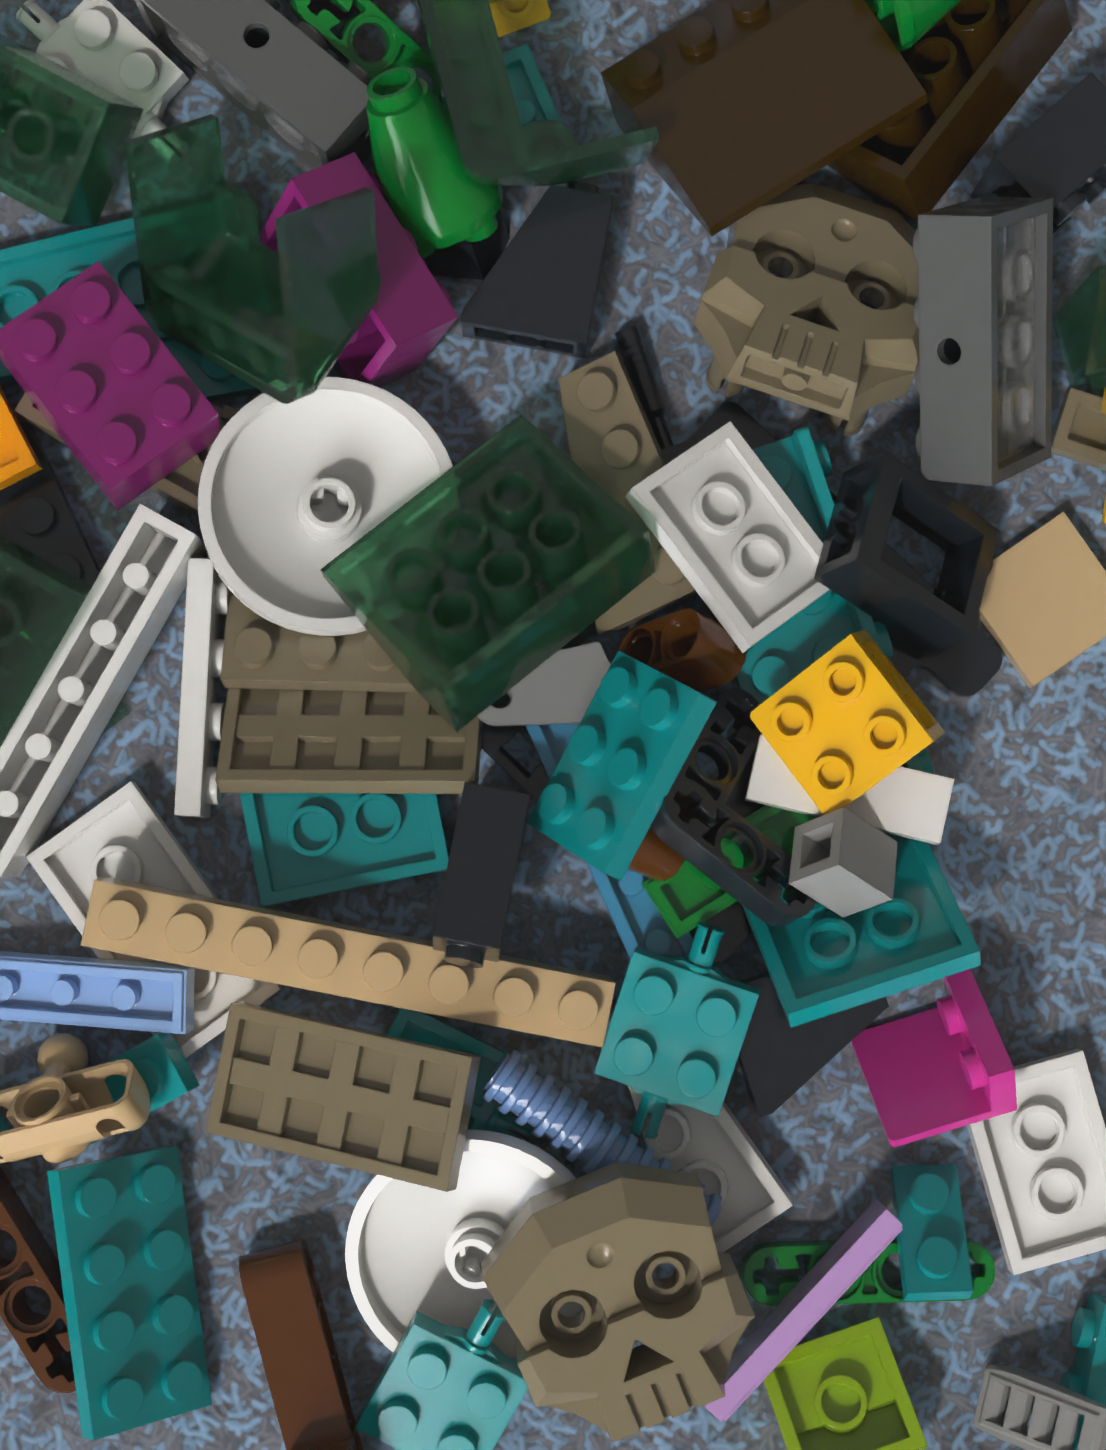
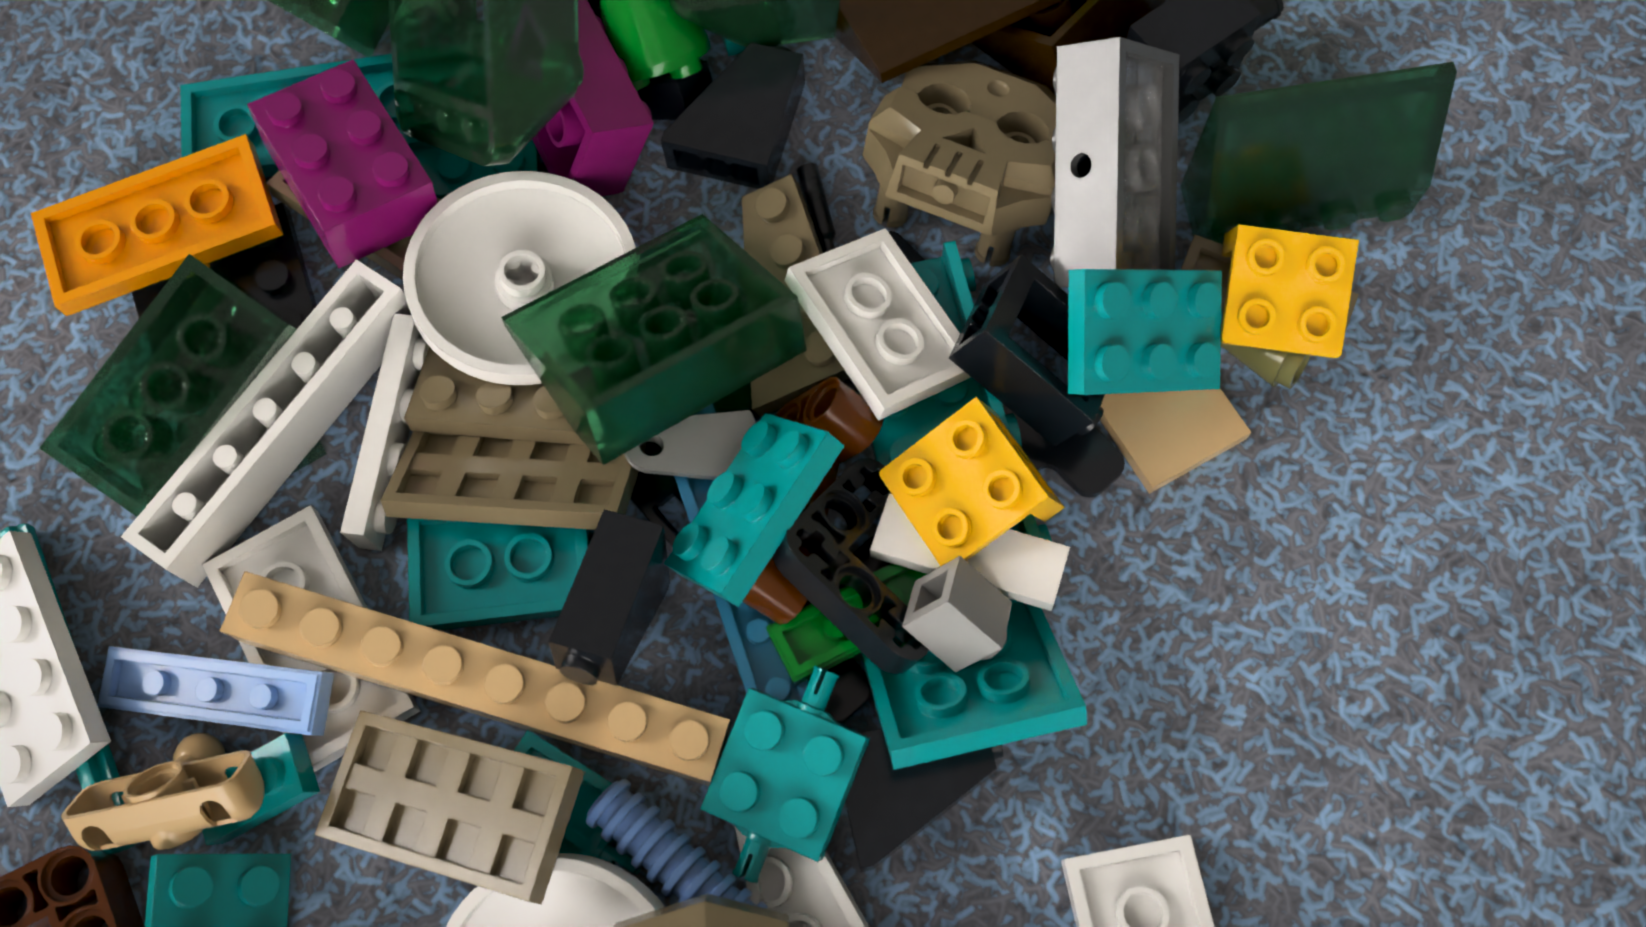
camera: 10 degrees right, 15 degrees down
dark pink bracket [851,969,1017,1147] -> none
none -> teal plate [1068,269,1222,395]

